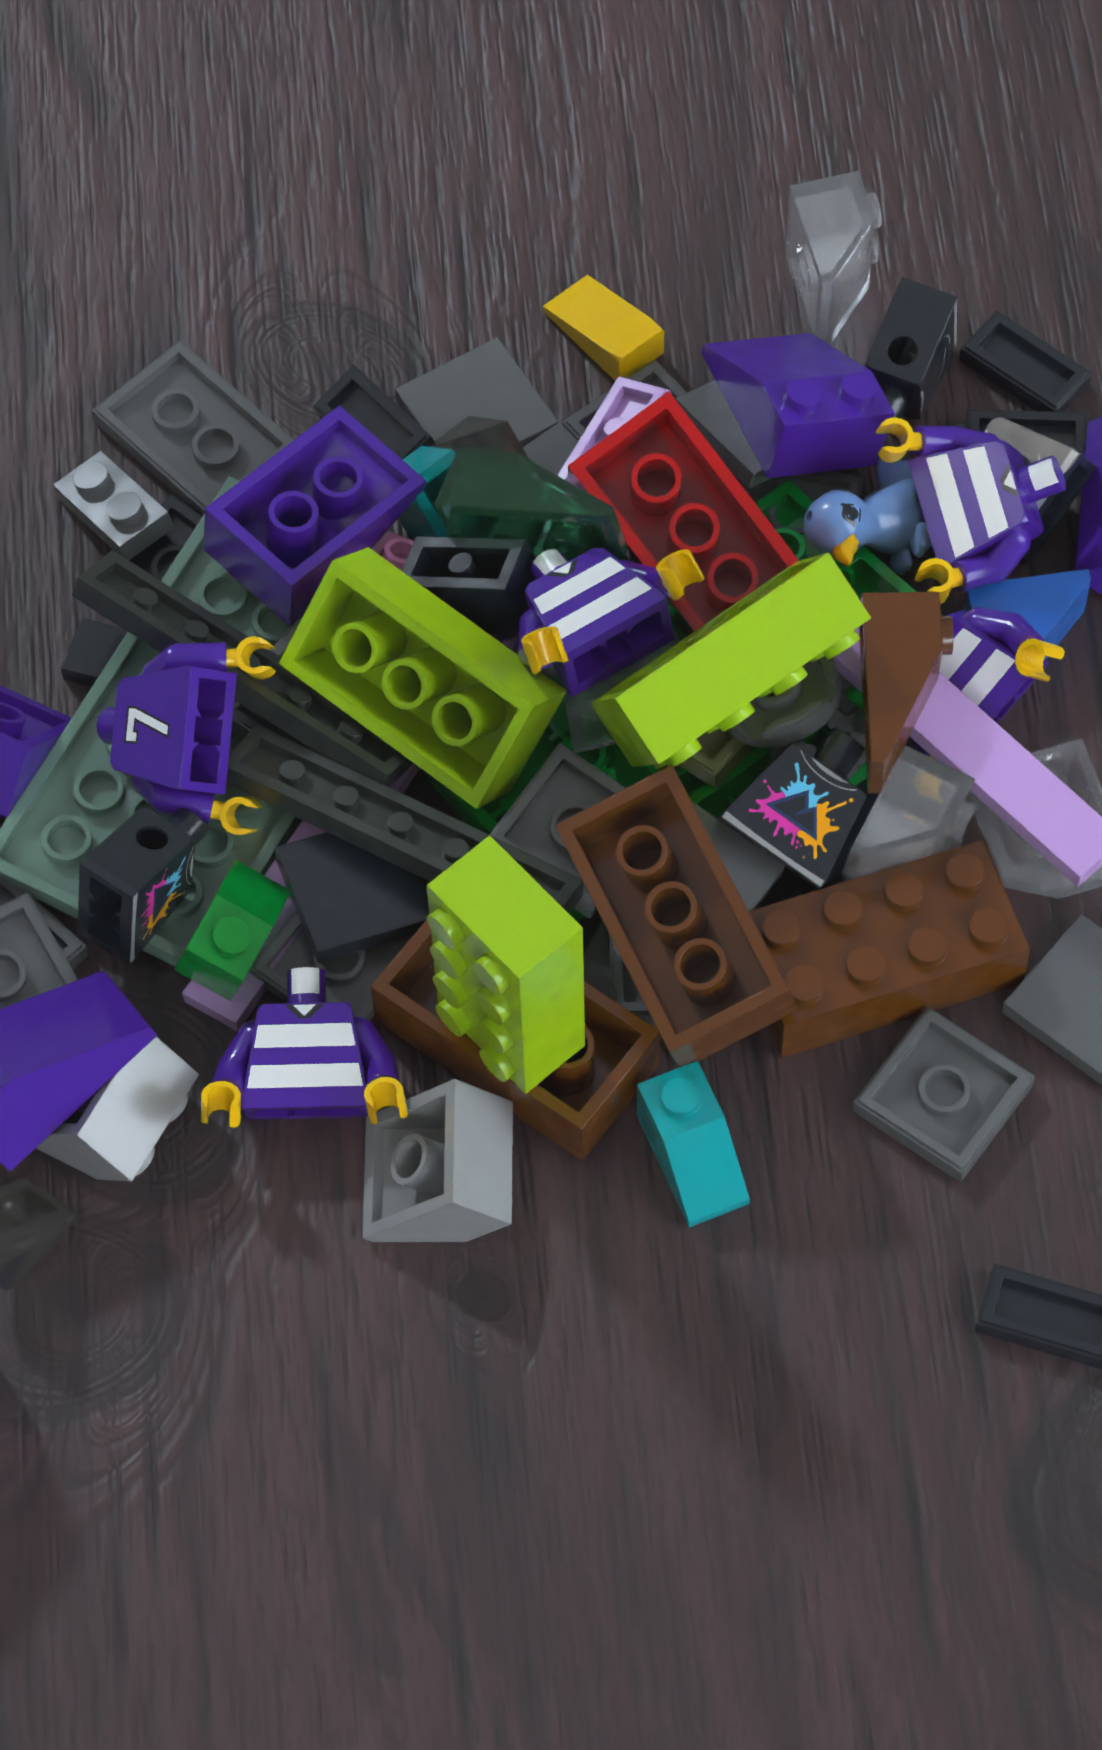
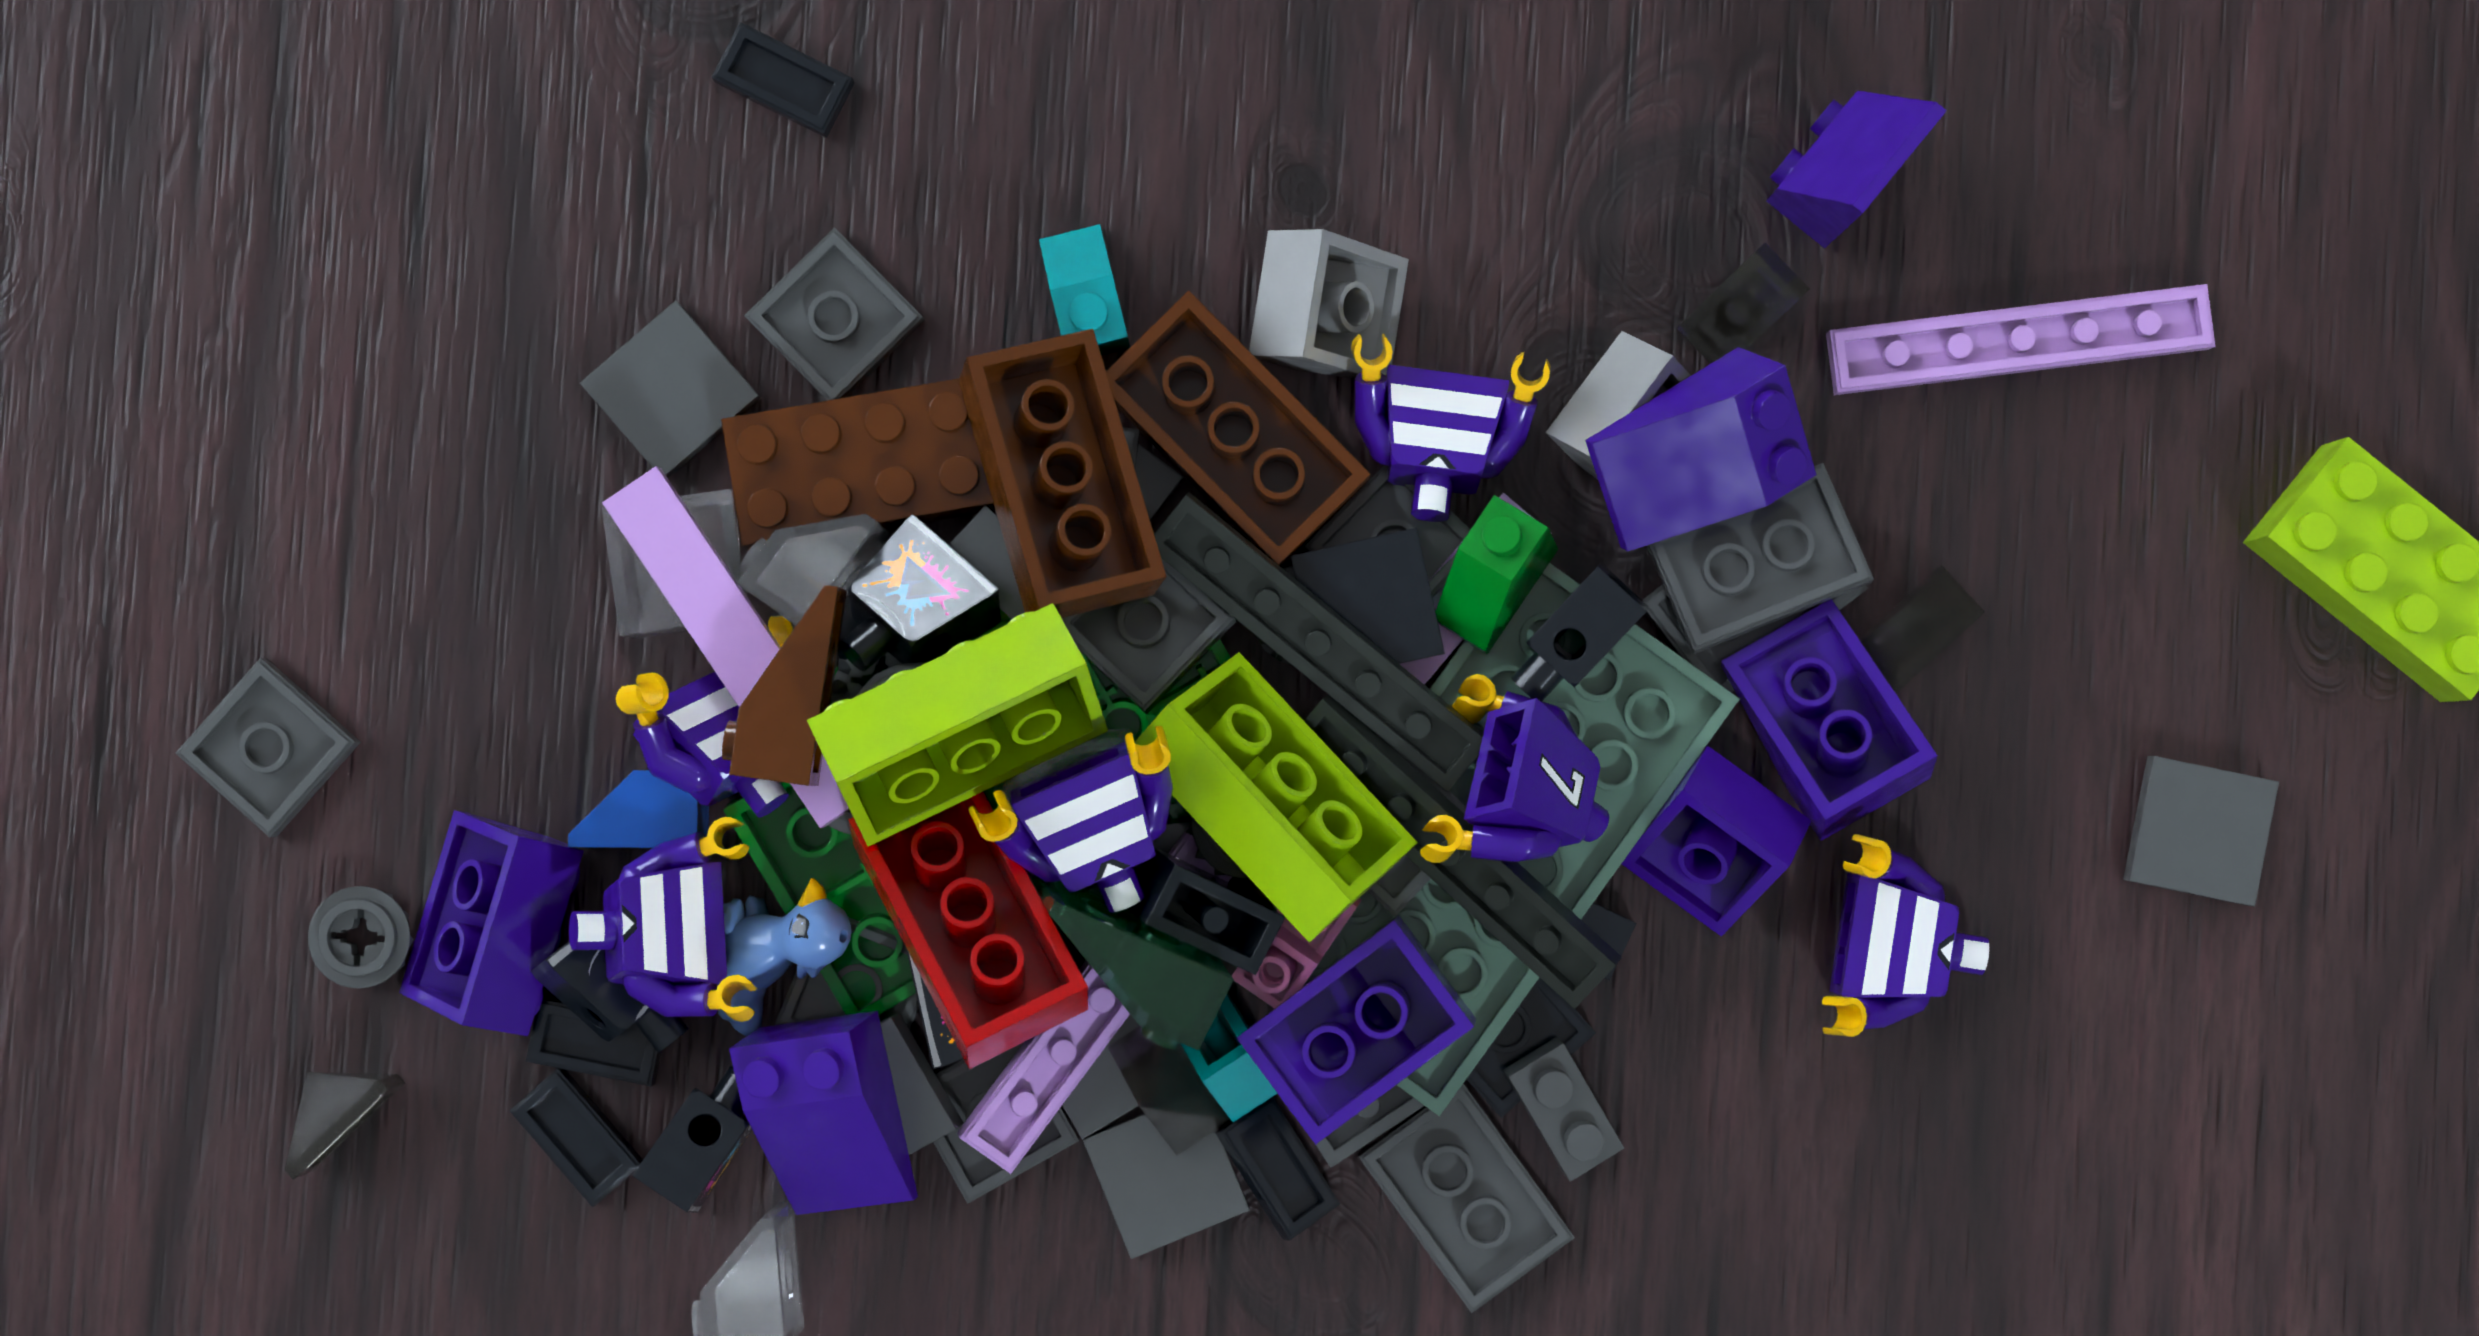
camera: 170 degrees left, 25 degrees up
lime brick [427,835,585,1094] -> none
yellow slope [543,274,665,381] -> none

